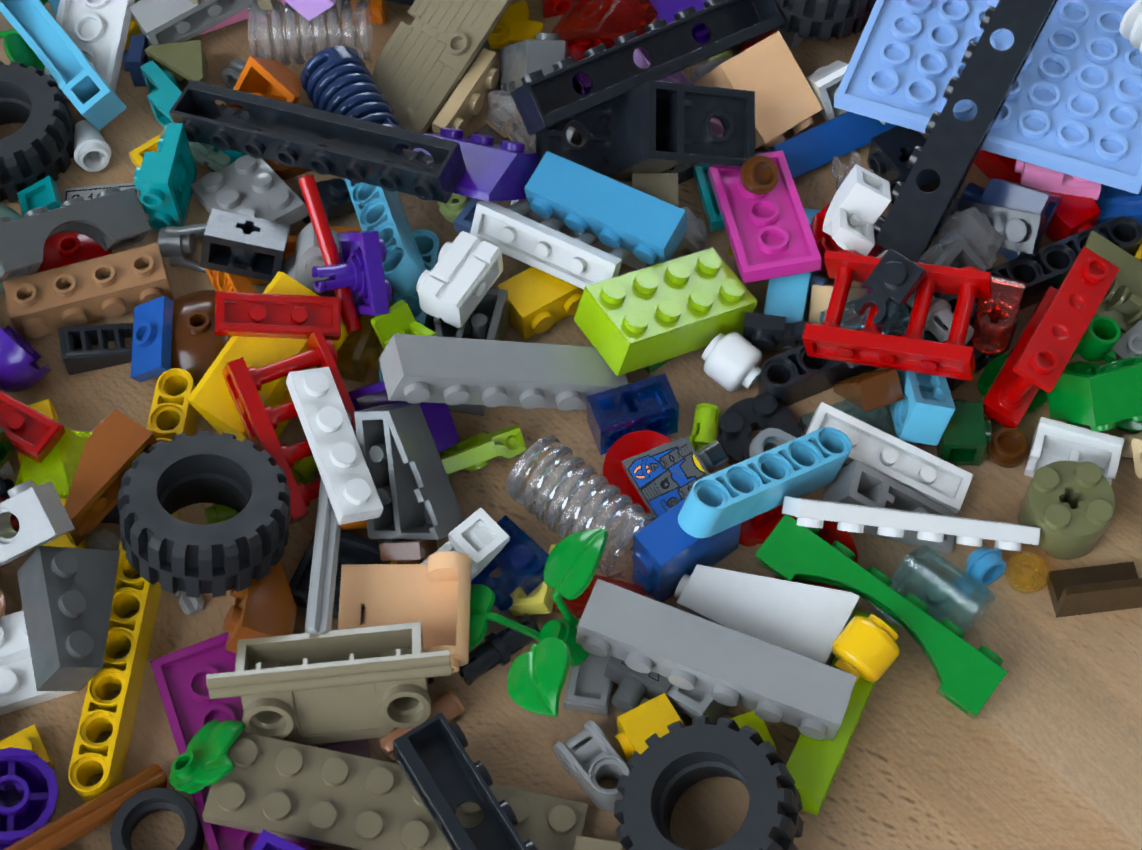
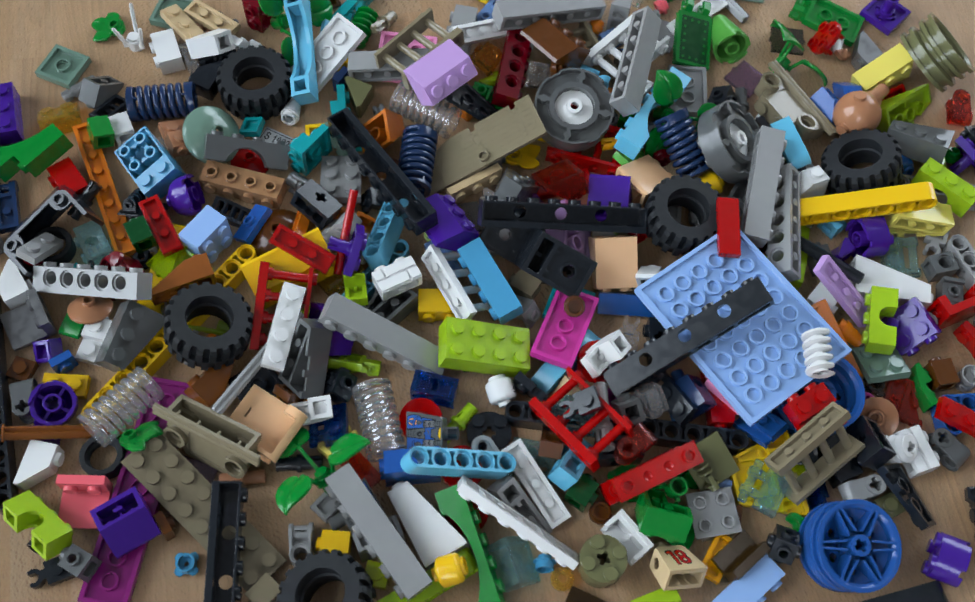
camera: 25 degrees right, 5 degrees up
none -> clear piece [76,366,165,448]
none -> light blue brick [178,205,234,263]
none -> black brick [323,367,358,404]

